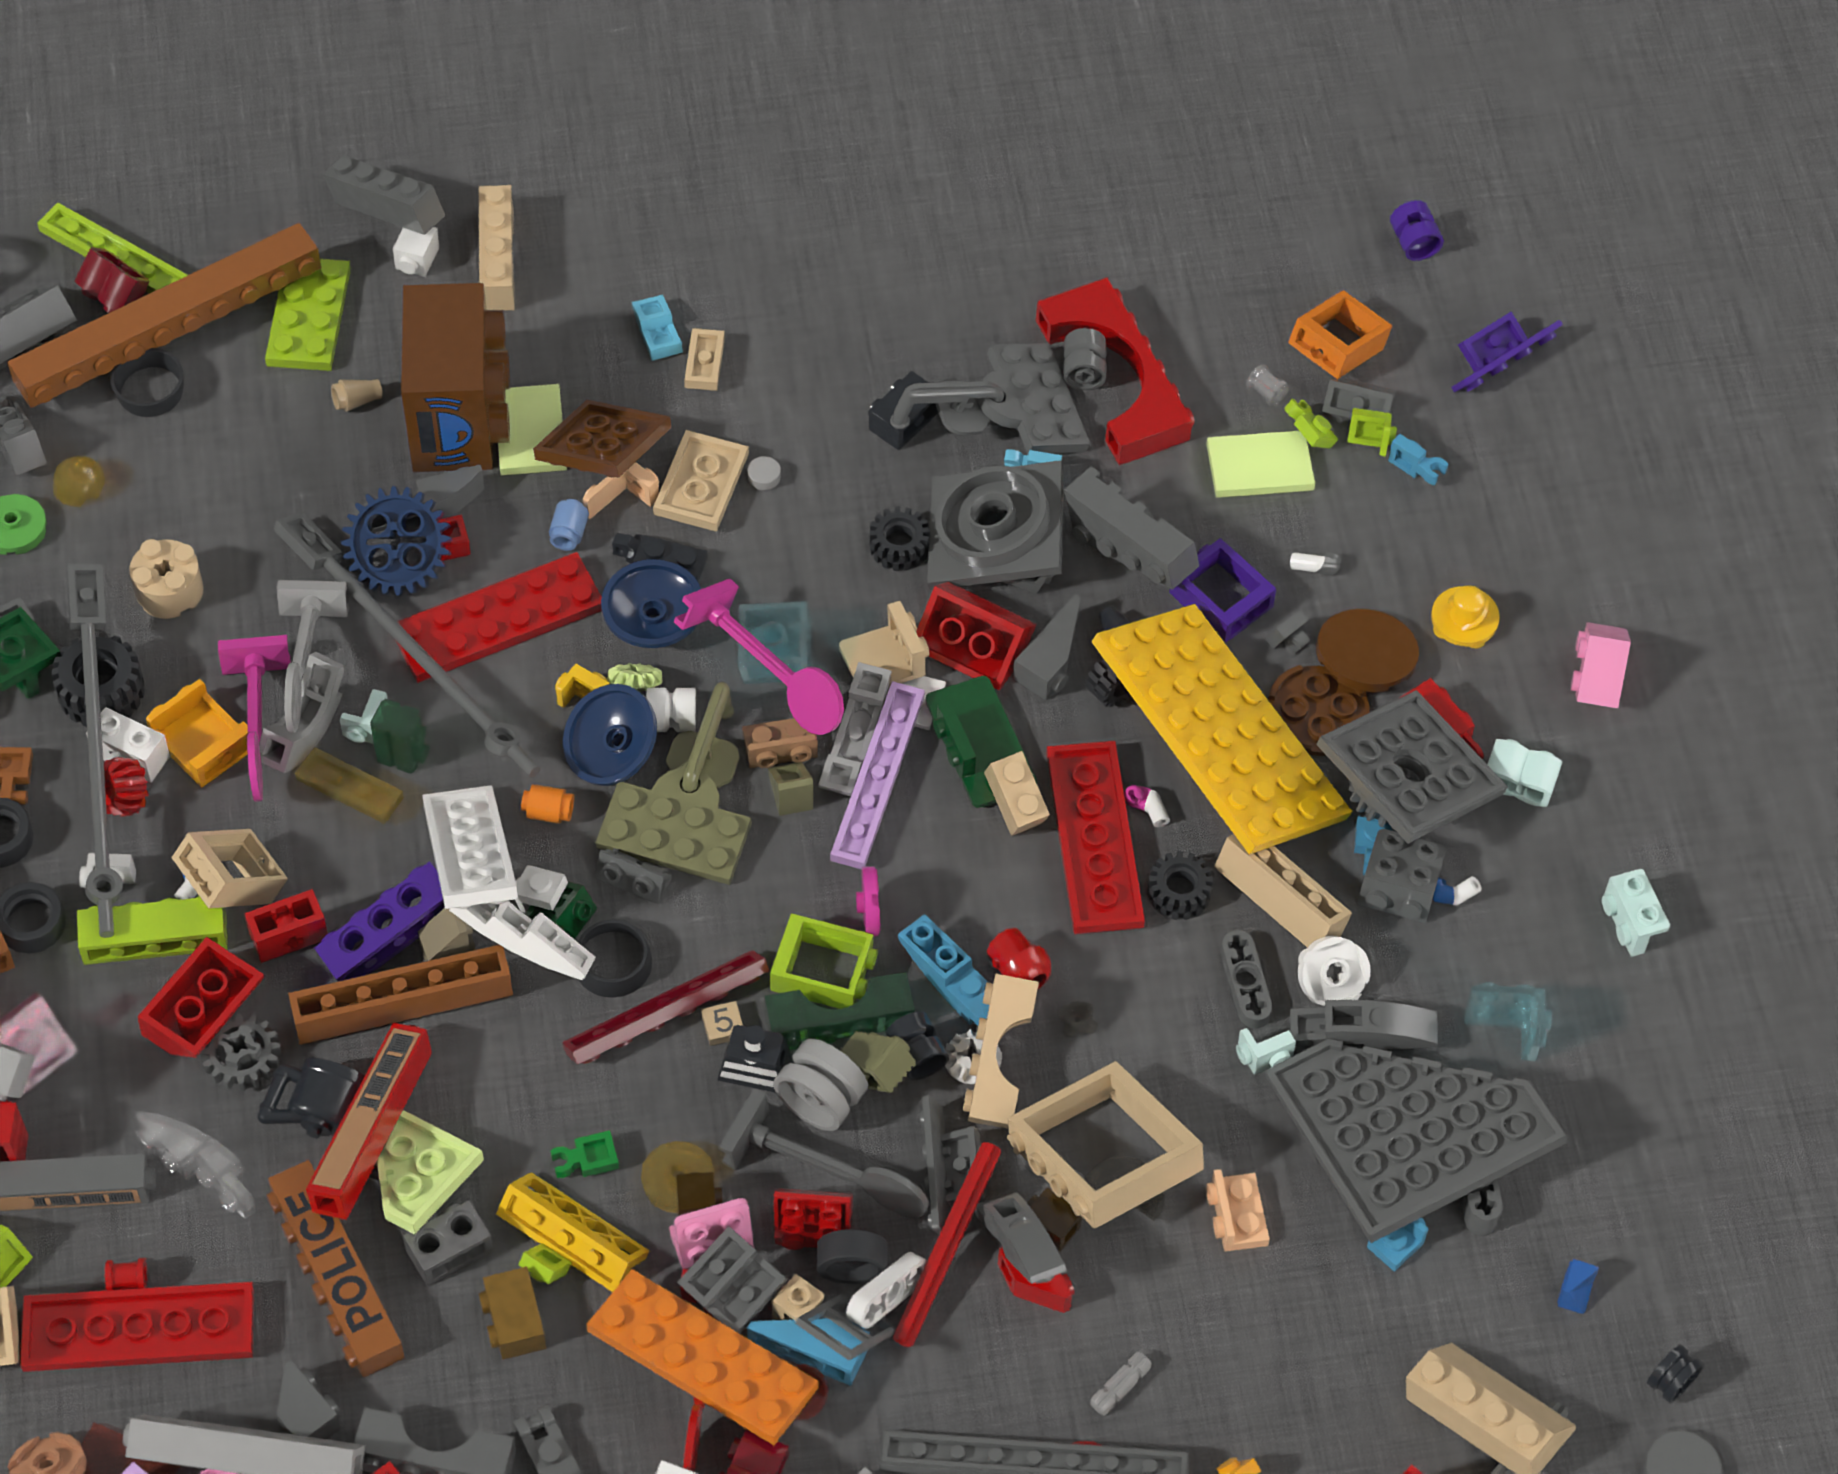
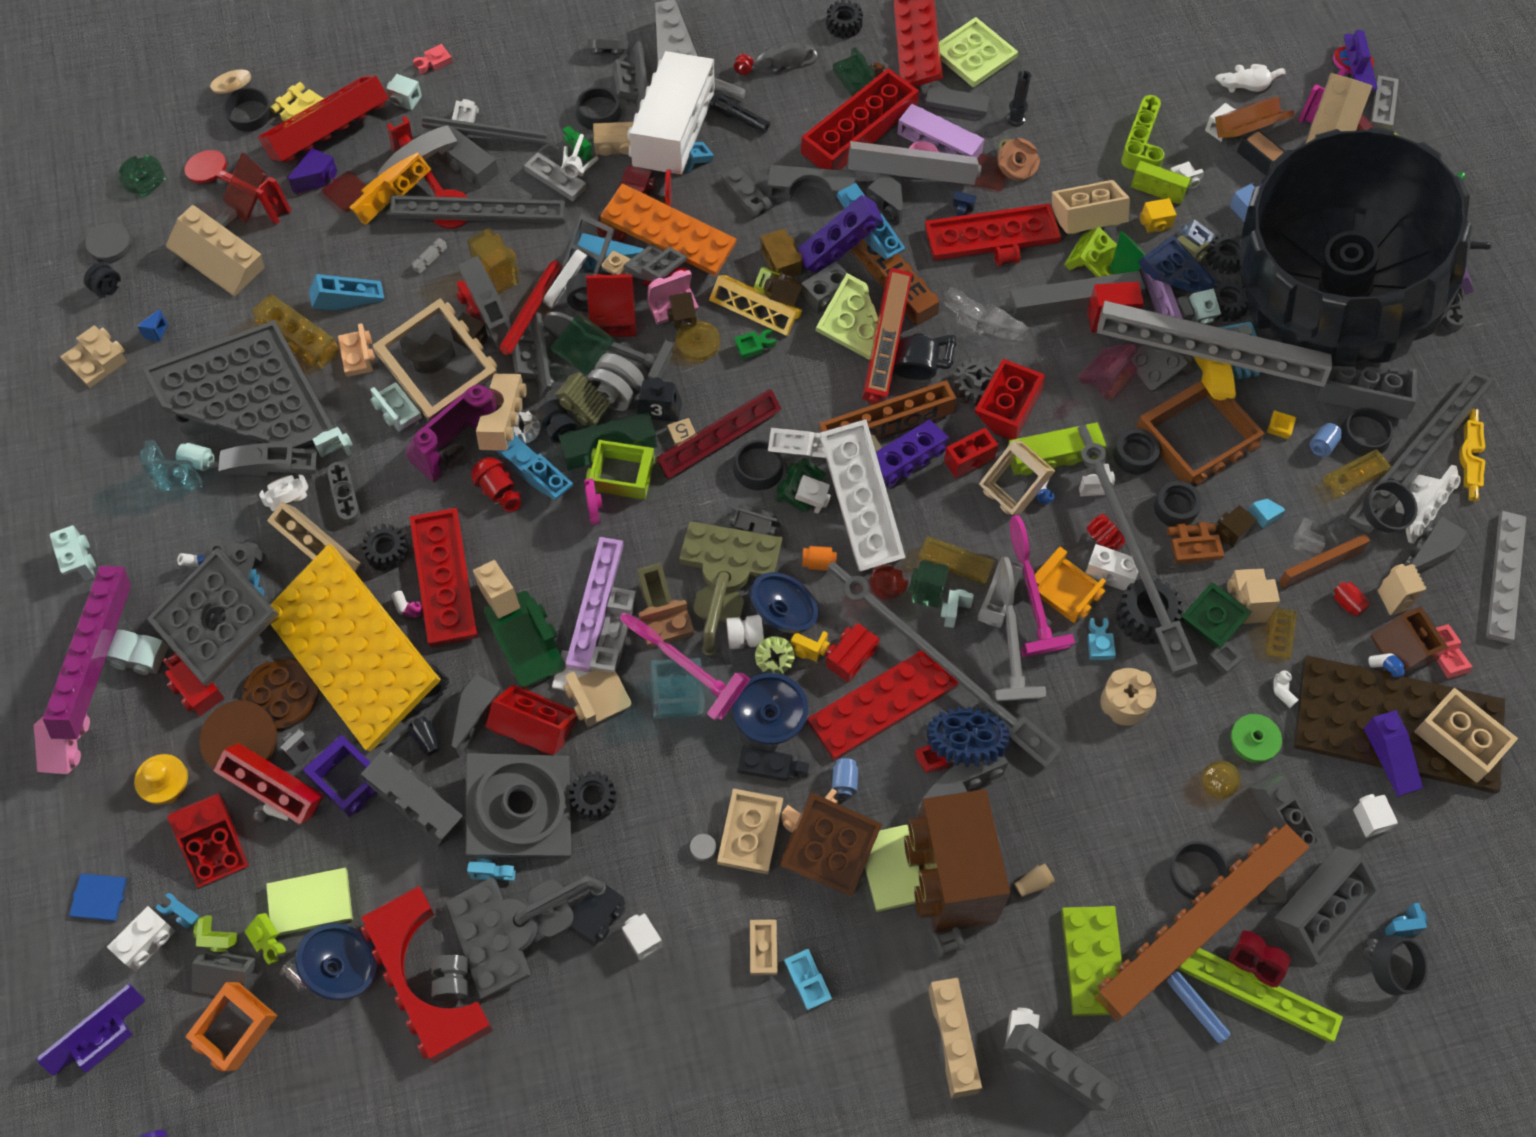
camera: 175 degrees right, 5 degrees up
none -> magenta brick [42,566,131,739]
none -> tan plate [60,325,127,388]
none -> blue piece [69,874,127,921]
none -> white brick [107,906,175,972]
none -> red slope [167,791,249,888]
none -> light aqua brick [176,443,214,471]
none -> red brick [213,743,324,824]
none -> clear yellow brick [251,293,340,369]
none -> dark blue dish [295,923,377,1001]
none -> dark azure slope [309,274,384,311]
none -> light aqua bracket [370,382,422,432]
none -> magenta windscreen [405,385,498,482]
none -> clear yellow brick [467,228,519,295]
none -> red plate [498,491,521,512]
none -> clear green plate [551,312,615,375]
none -> white brick [622,913,663,961]
none -> dark brown brick [764,272,802,307]
none -> dark purple brick [798,195,884,274]
none -> red brick [825,623,880,683]
none -> dark azure slope [836,183,906,260]
none -> clear red hair [869,564,908,600]
none -> dark blue tile [953,191,976,216]
none -> medium azure plate [1087,618,1116,660]
none -> medium blue axle [1167,972,1231,1044]

